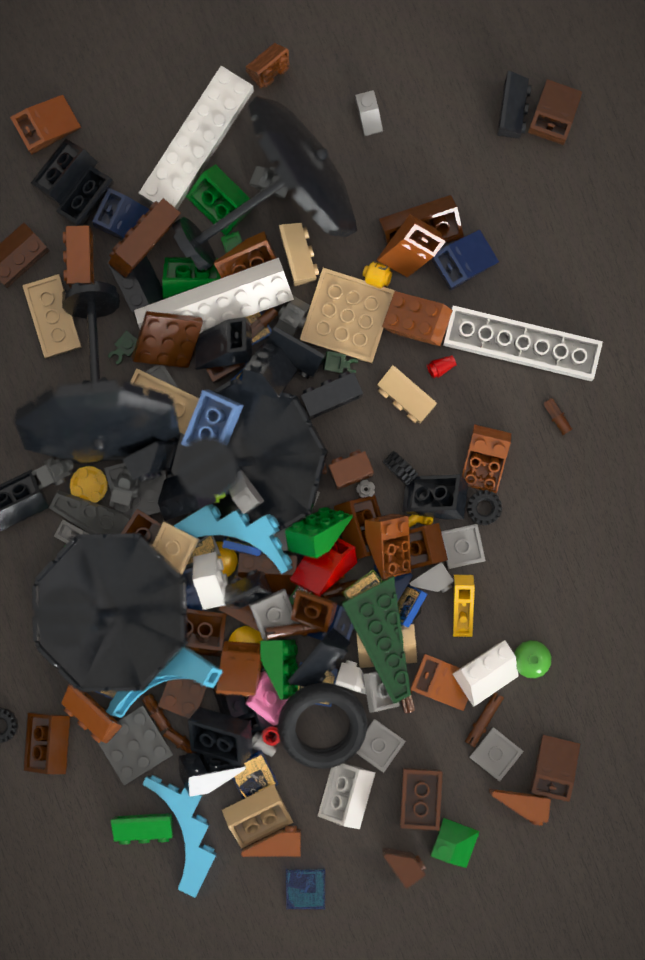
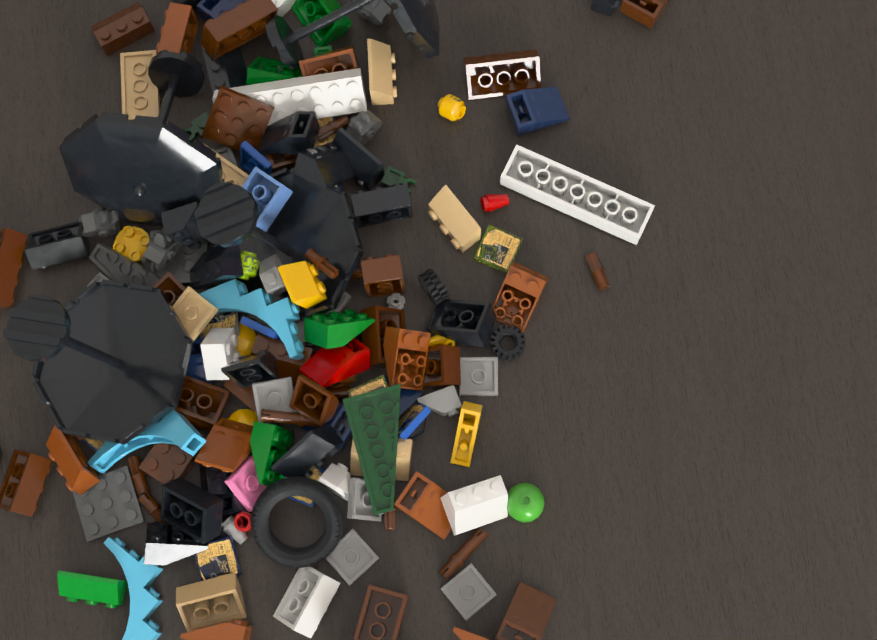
camera: 15 degrees right, 10 degrees down
tan plate [300,268,395,364] -> none
dark orange slope [377,214,445,278] -> none
dark orange brick [382,291,453,346] -> none
none -> blue tile [240,141,272,175]
none -> yellow slope [277,261,327,309]
none -> reddish brown axle [305,248,339,279]
none -> tile [474,225,523,273]

